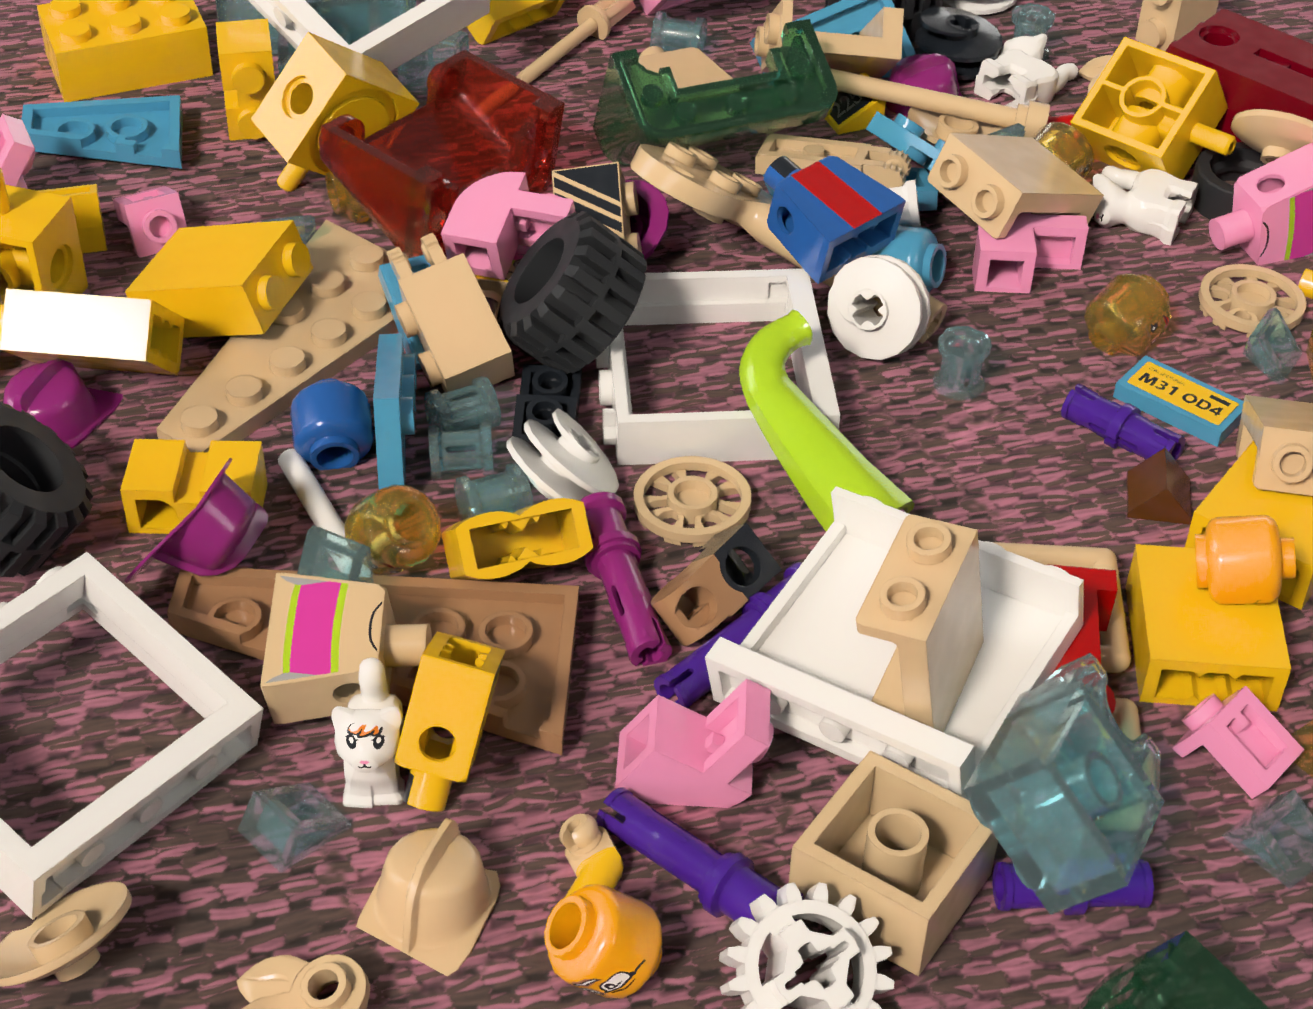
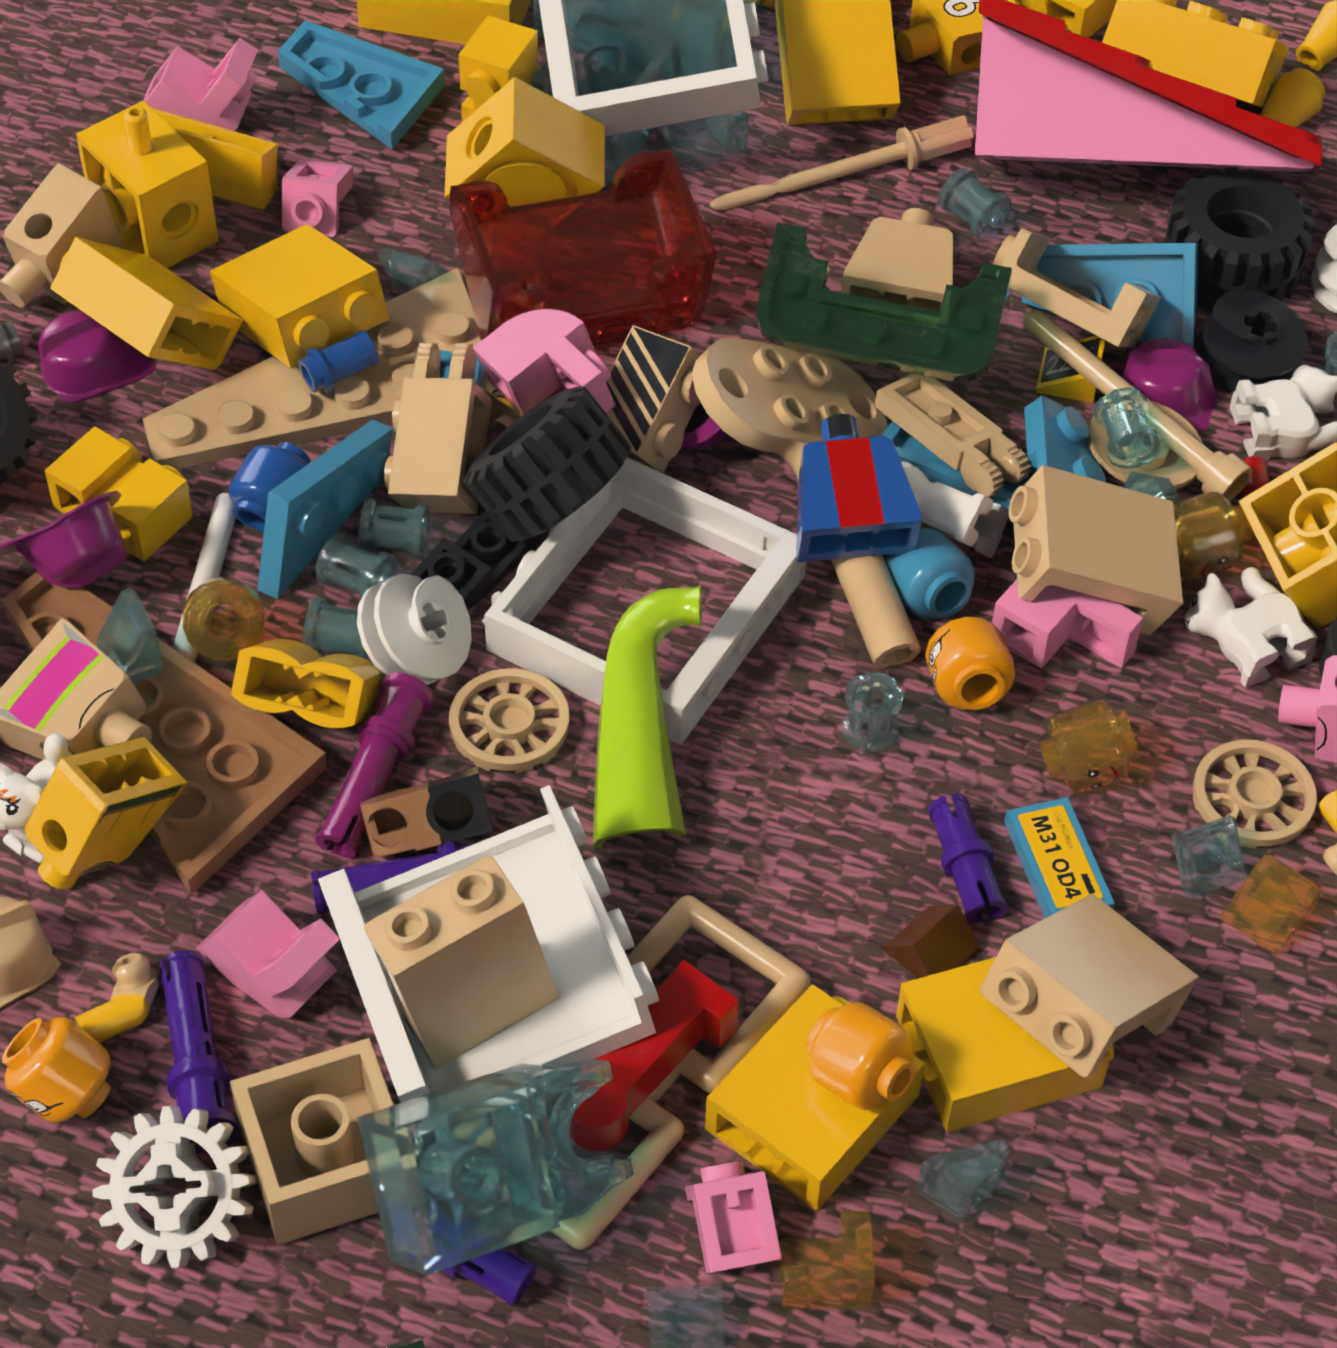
camera: 35 degrees right, 10 degrees up
white piece [827,255,931,360] -> none
none -> blue pin [298,330,379,393]
none -> light orange head [925,617,1015,711]
none -> clear light blue bush [1094,387,1162,469]

